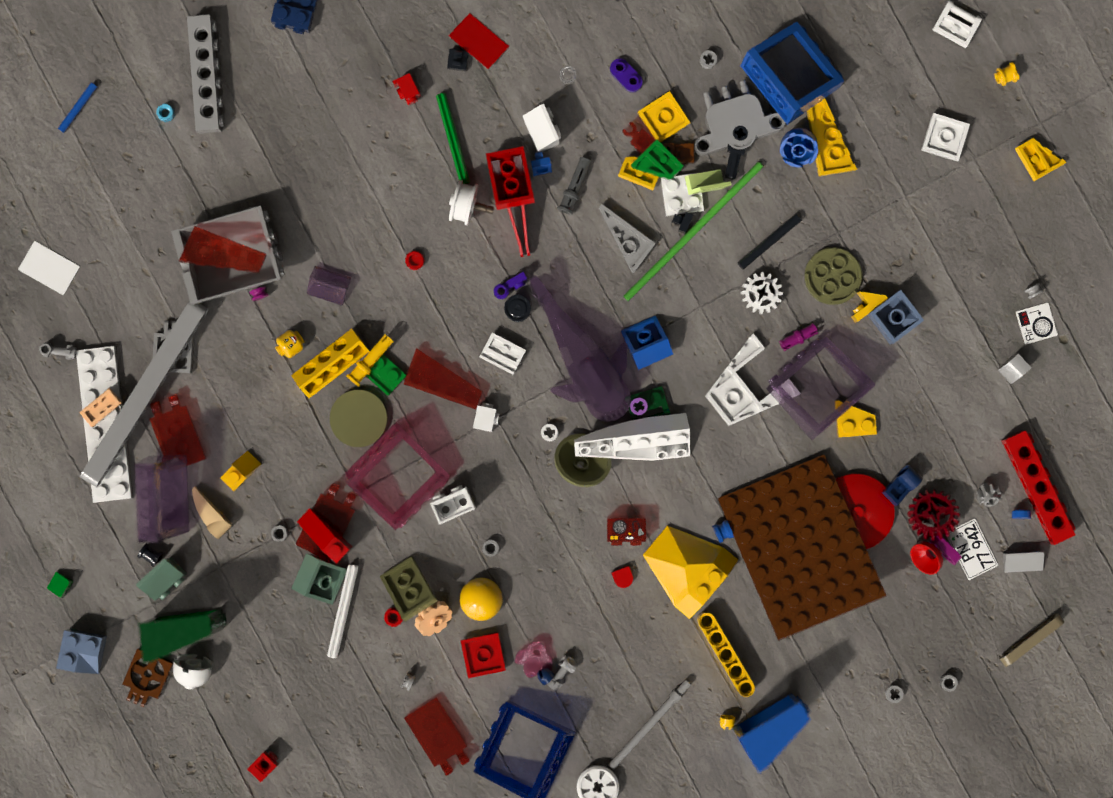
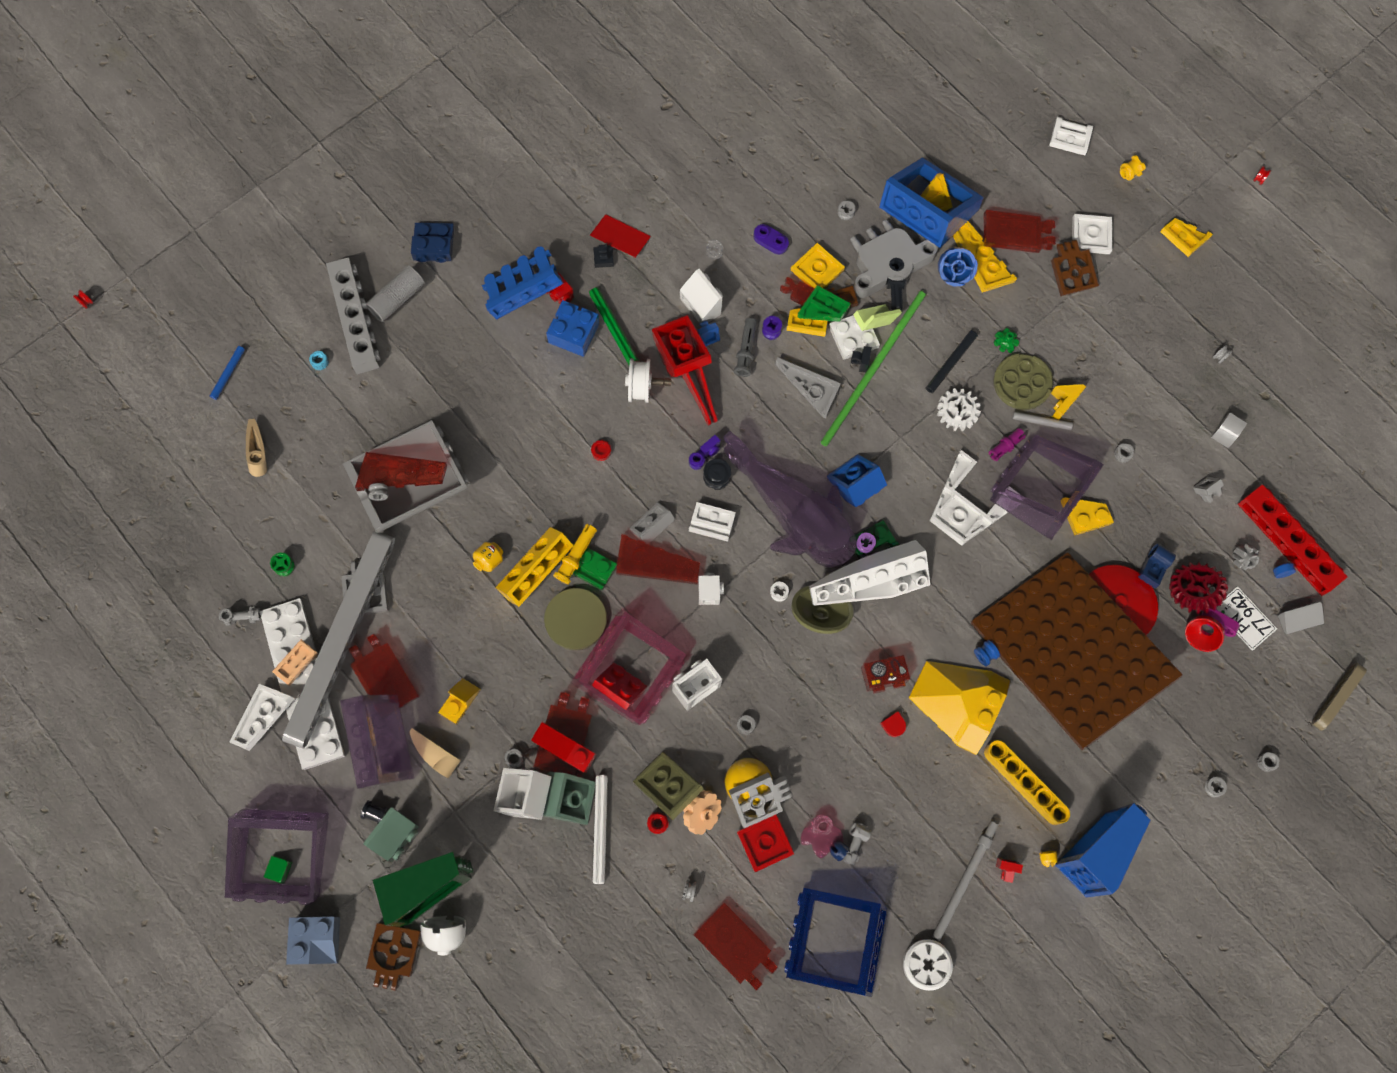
camera: 15 degrees left, 15 degrees down
white sticker [18,241,80,295] -> none
red brick [247,751,279,783] -> none
magenta bush [249,286,269,301] -> none
clear purple panel [307,266,352,305] -> none
sand blue slope [867,290,924,345] -> none
white sticker [1016,303,1058,344] -> none
none -> clear purple windscreen [225,809,329,905]
none -> white wing [229,684,295,751]
none -> tan piece [246,419,267,477]
none -> green wheel [270,553,295,577]
none -> light grey piece [366,265,425,322]
none -> light grey bush [369,483,388,501]
none -> blue fence [482,246,563,320]
none -> white piece [493,768,551,820]
none -> blue piece [546,300,599,357]
none -> red plate [592,662,647,710]
none -> light grey slope [629,502,675,546]
none -> light grey piece [729,773,793,828]
none -> dark purple wheel [762,316,782,340]
none -> yellow wing [920,173,952,212]
none -> clear red tile [983,210,1056,253]
none -> green plant [994,328,1019,353]
none -> red tile [996,858,1023,883]
none -> light grey bar [1012,412,1073,430]
none -> reddish brown piece [1051,239,1099,297]
none -> light grey axle [1114,443,1134,463]
none -> light grey tile [1193,477,1224,503]

